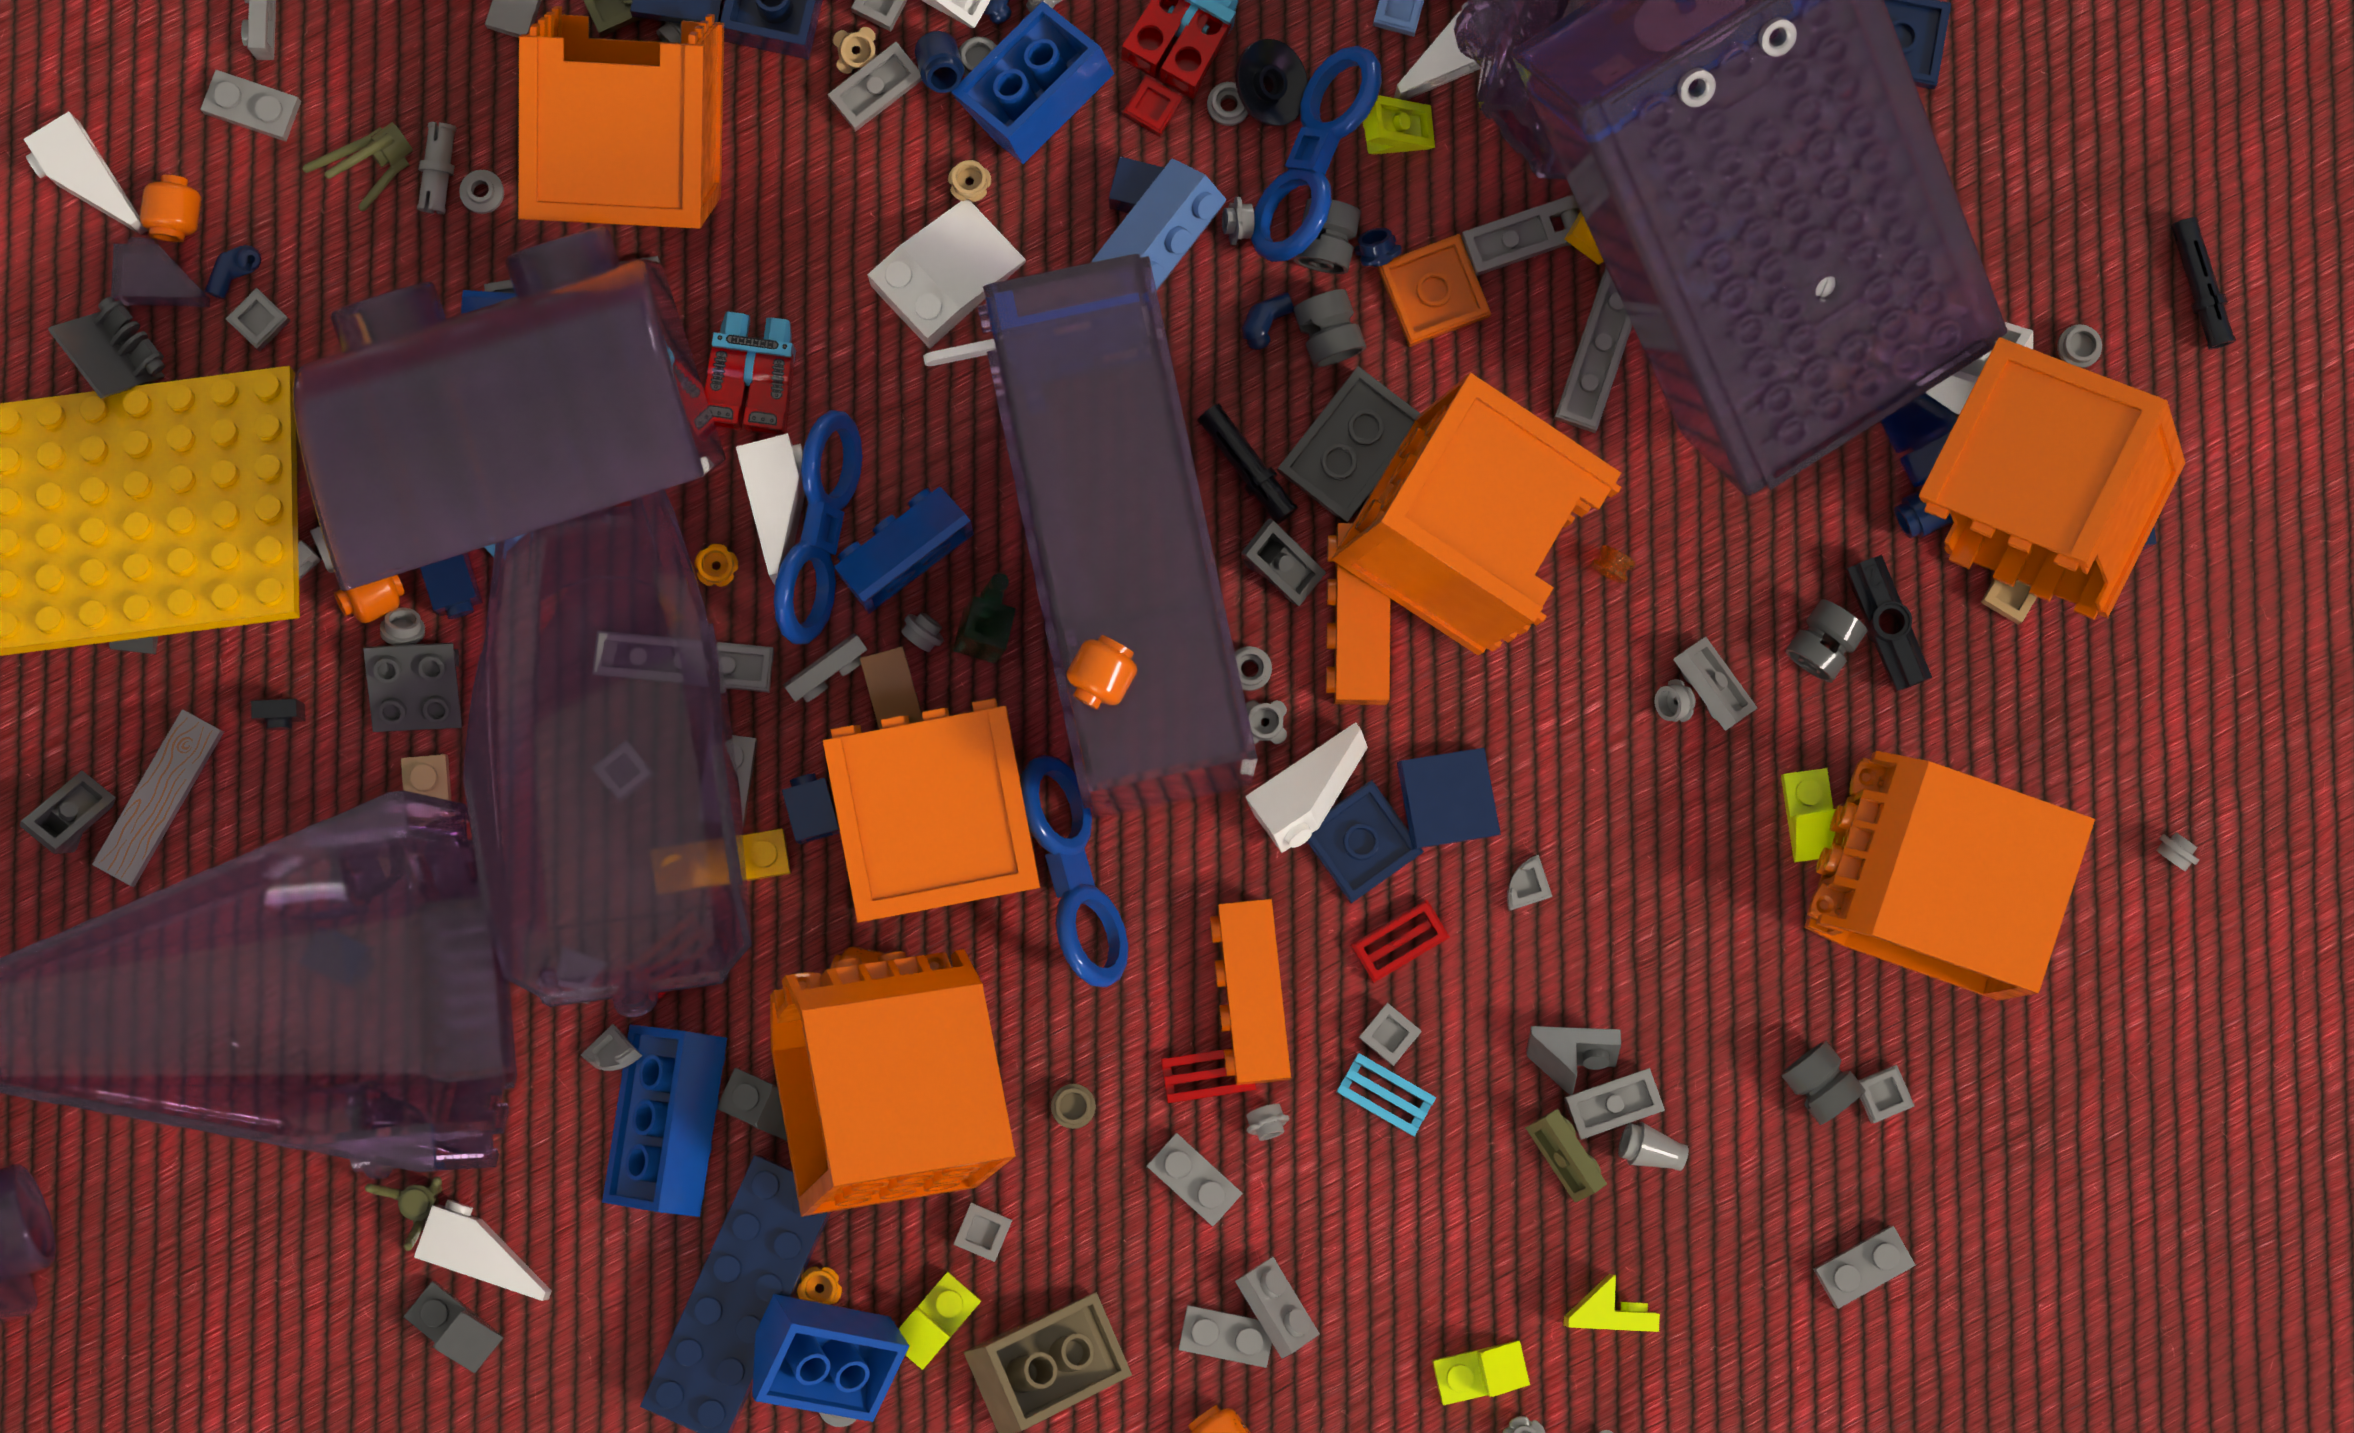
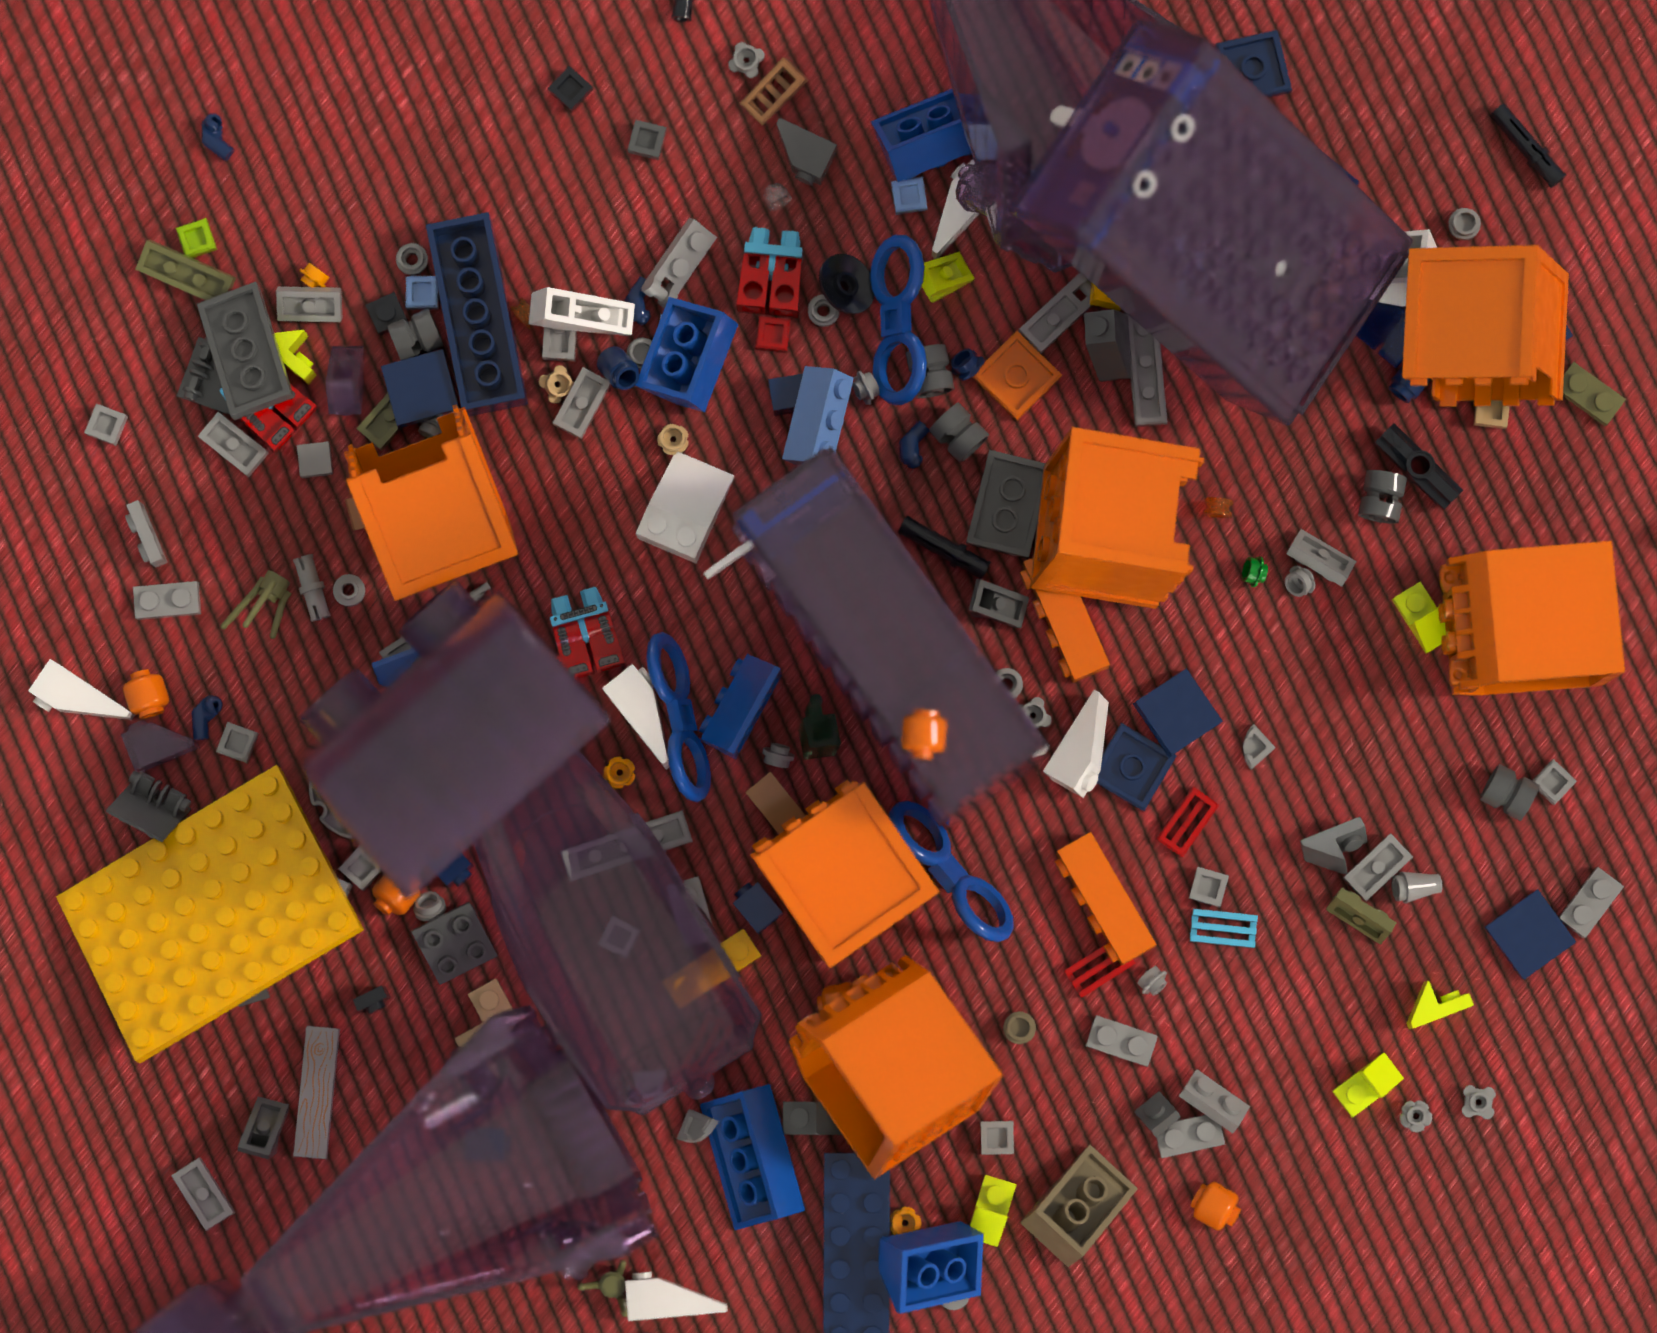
camera: 10 degrees left, 0 degrees up
light grey plate [783,633,868,702] -> none
none -> dark grey slope [1084,309,1131,382]
none -> dark grey plate [1134,1091,1181,1137]
none -> green plate [1241,556,1268,587]
none -> dark blue tile [1484,889,1576,980]
none -> olive plate [1563,362,1626,427]

